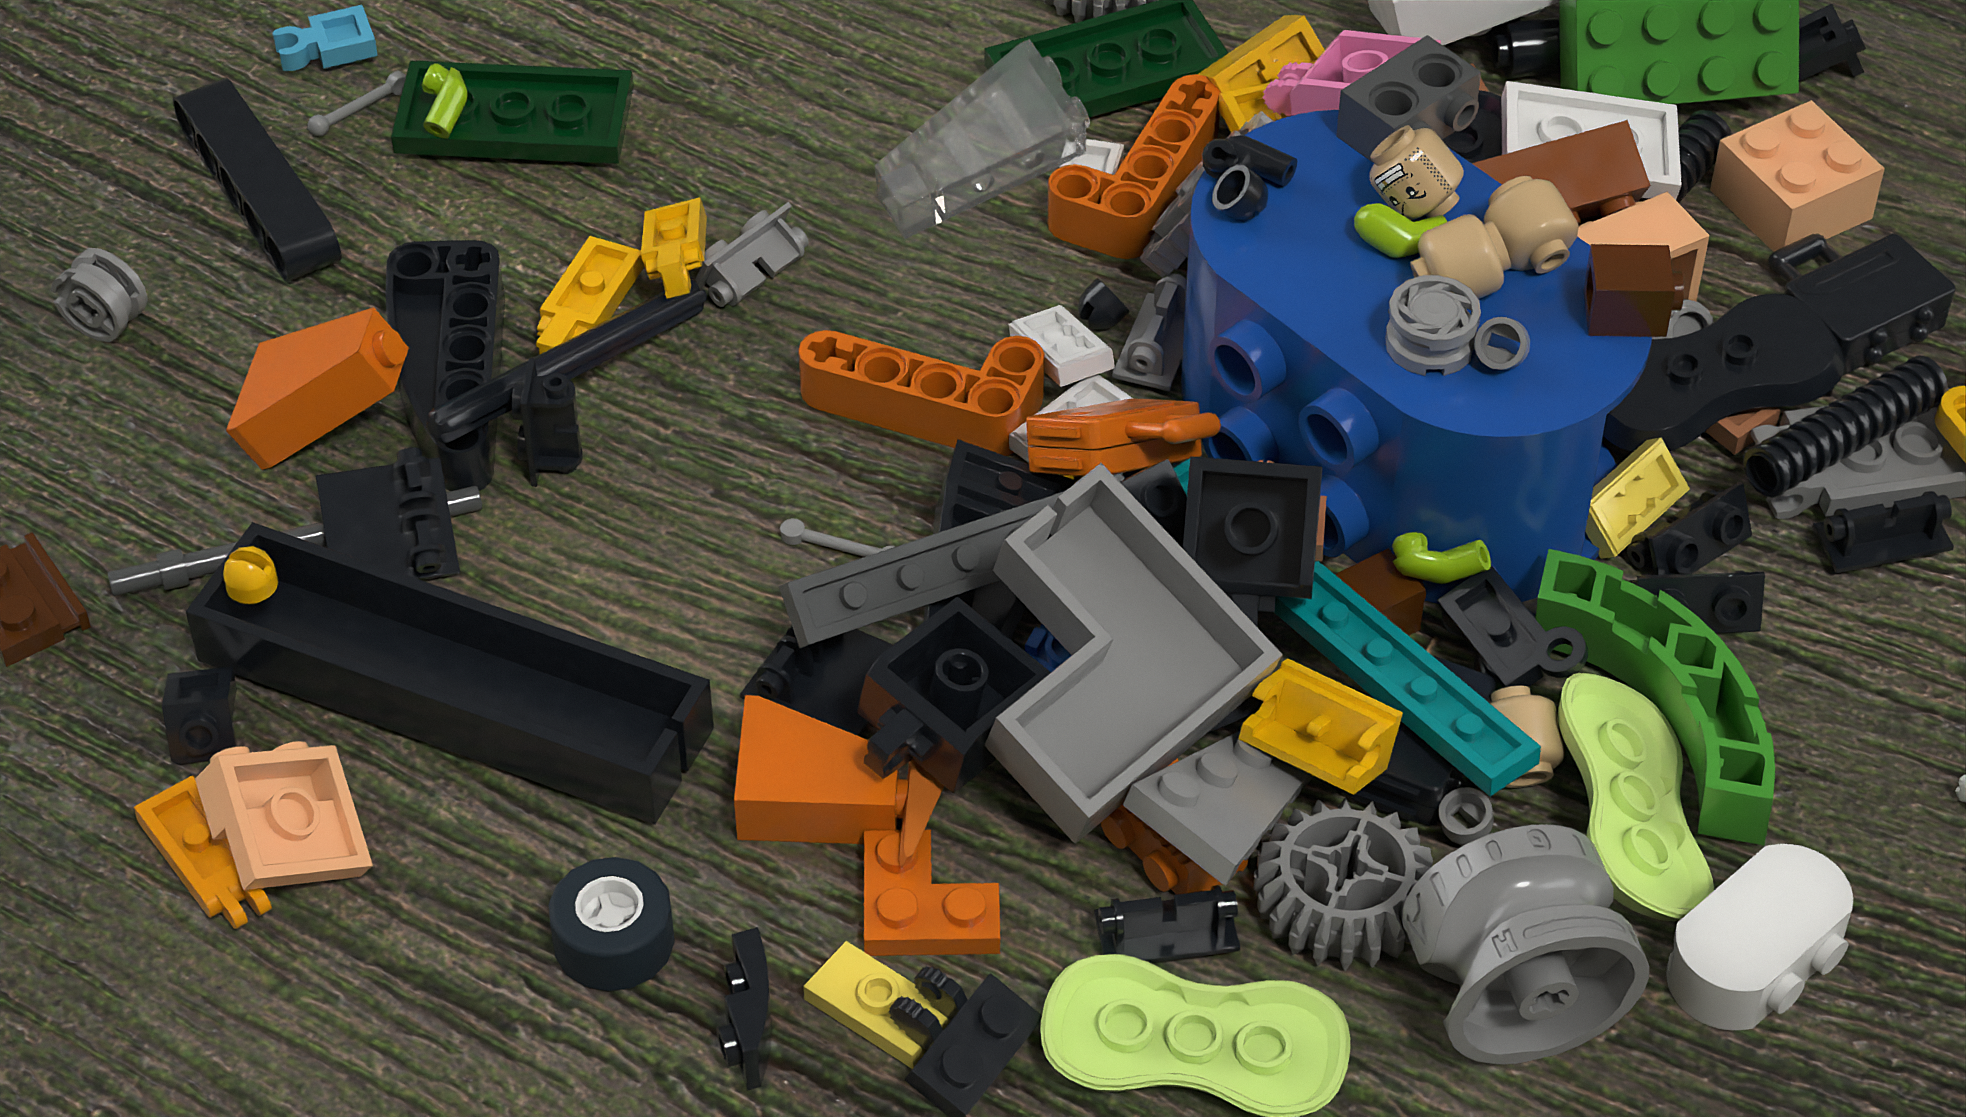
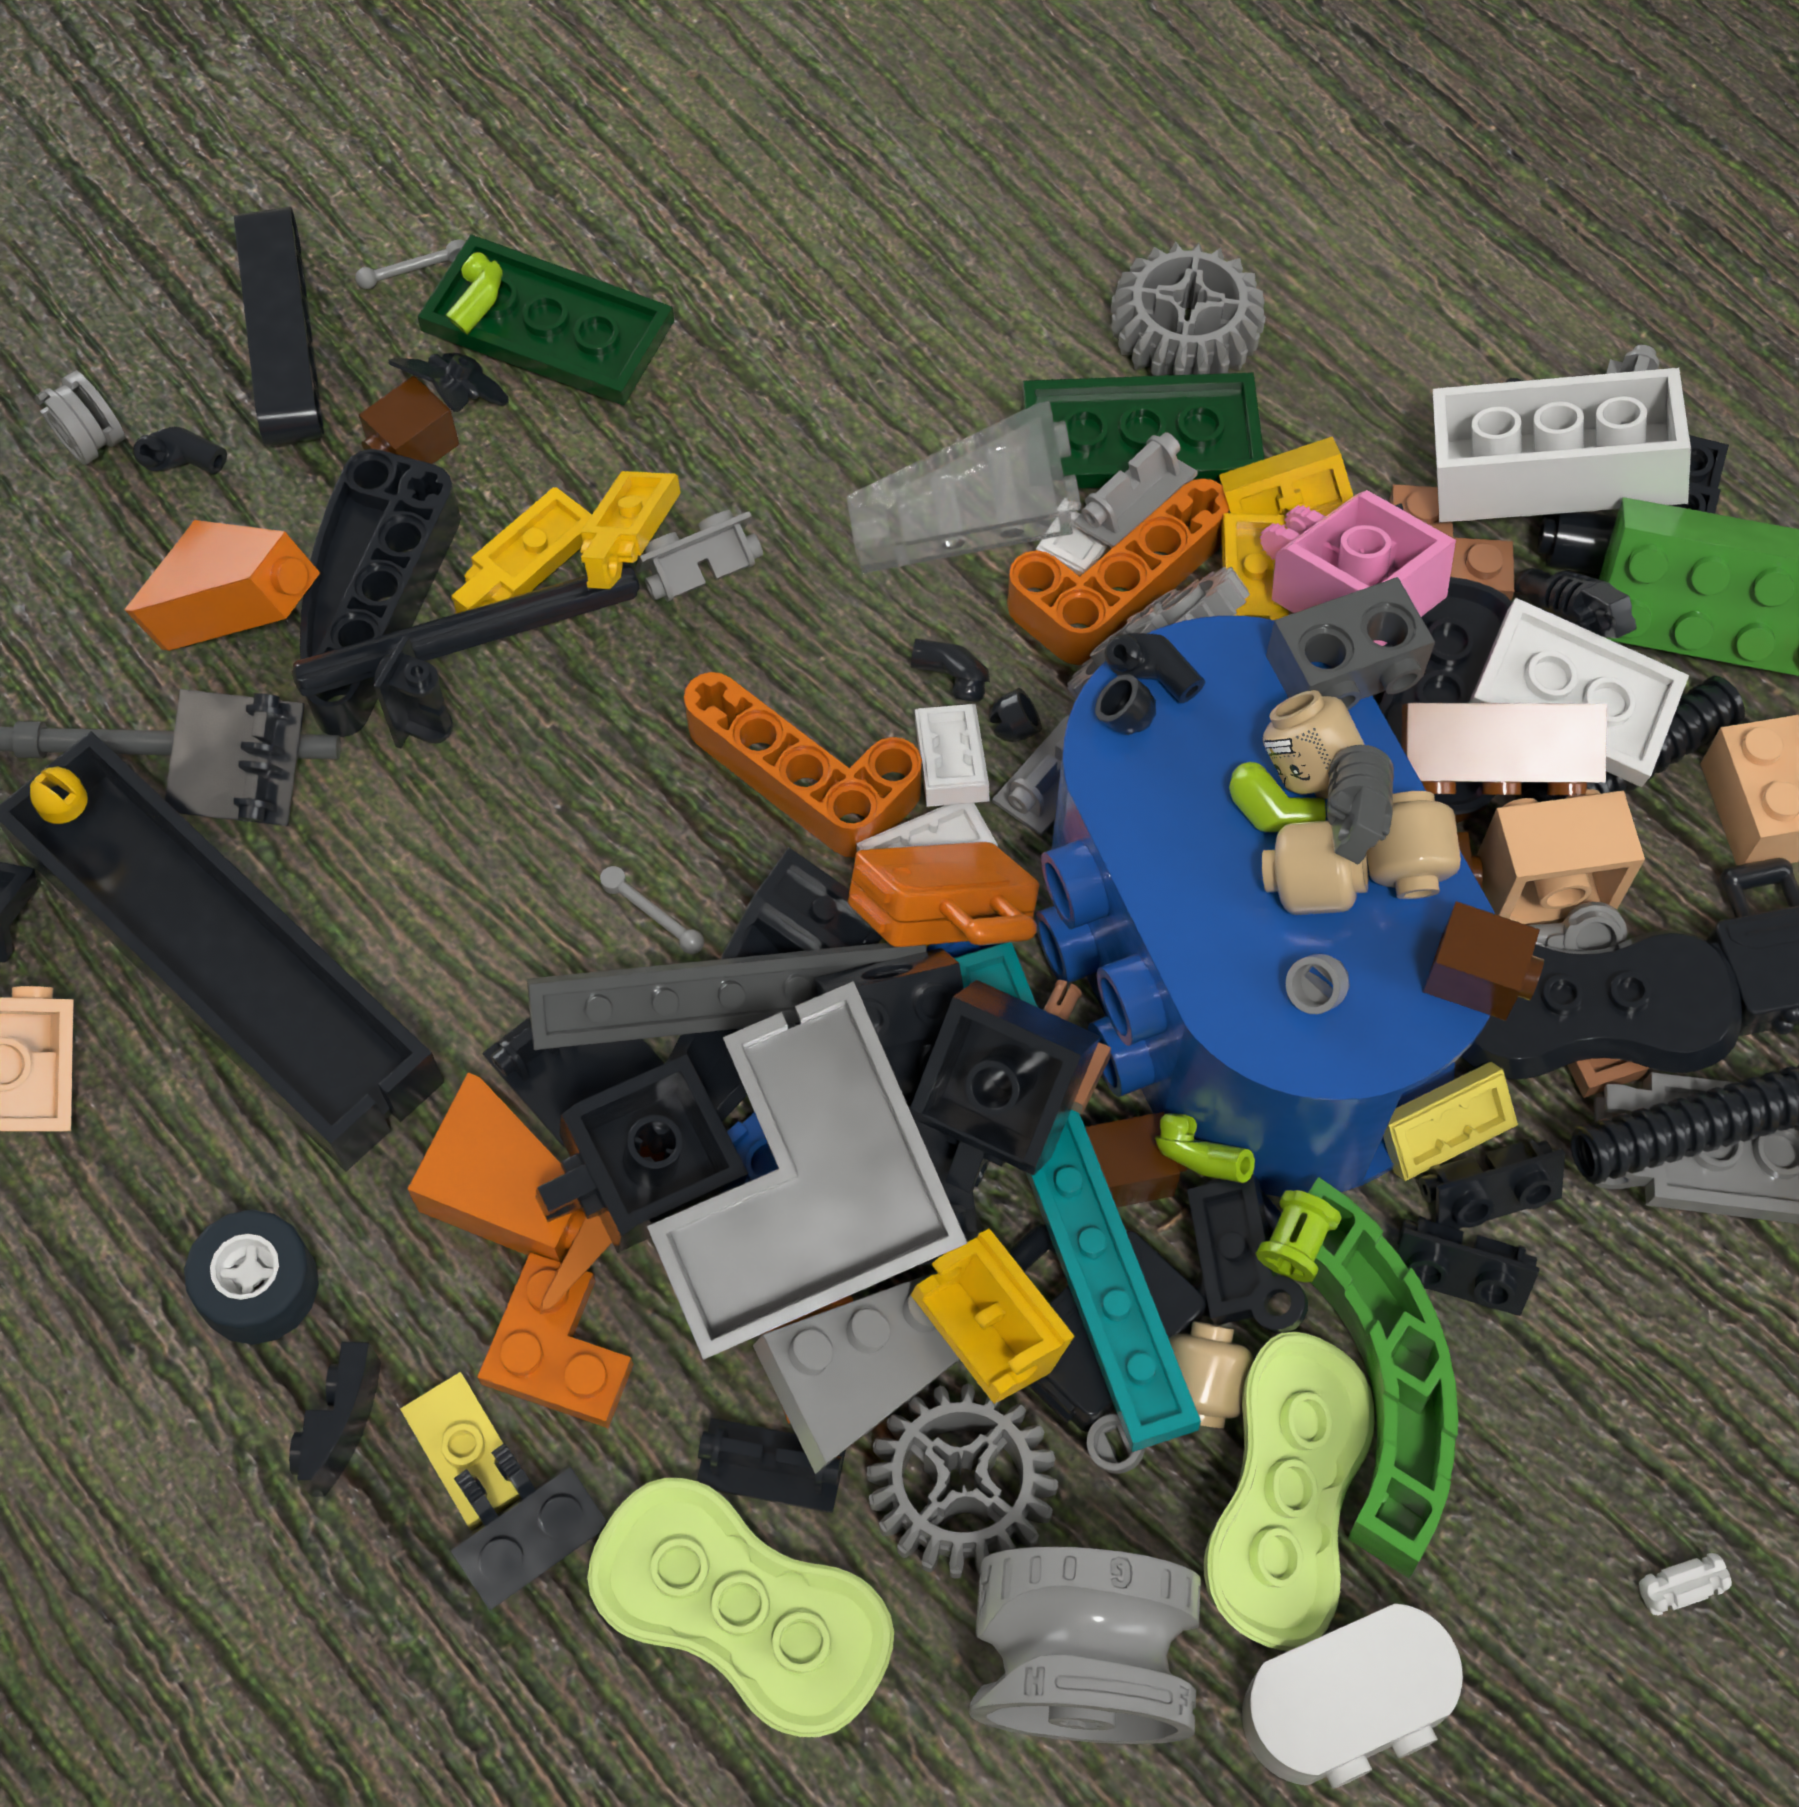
camera: 20 degrees right, 15 degrees up
medium azure plate [272,5,378,71] -> none
light grey wheel [1385,275,1481,376] -> none
black hinge [1812,491,1954,573] -> none
none -> black arm [133,426,227,475]
none -> reddish brown brick [358,375,459,464]
none -> black piece [388,352,509,412]
none -> black arm [911,638,990,702]
none -> light grey hinge [1073,432,1198,548]
none -> lime bush [1256,1190,1342,1282]
none -> dark grey hinge [1327,745,1394,864]
none -> black hinge [1514,568,1637,638]

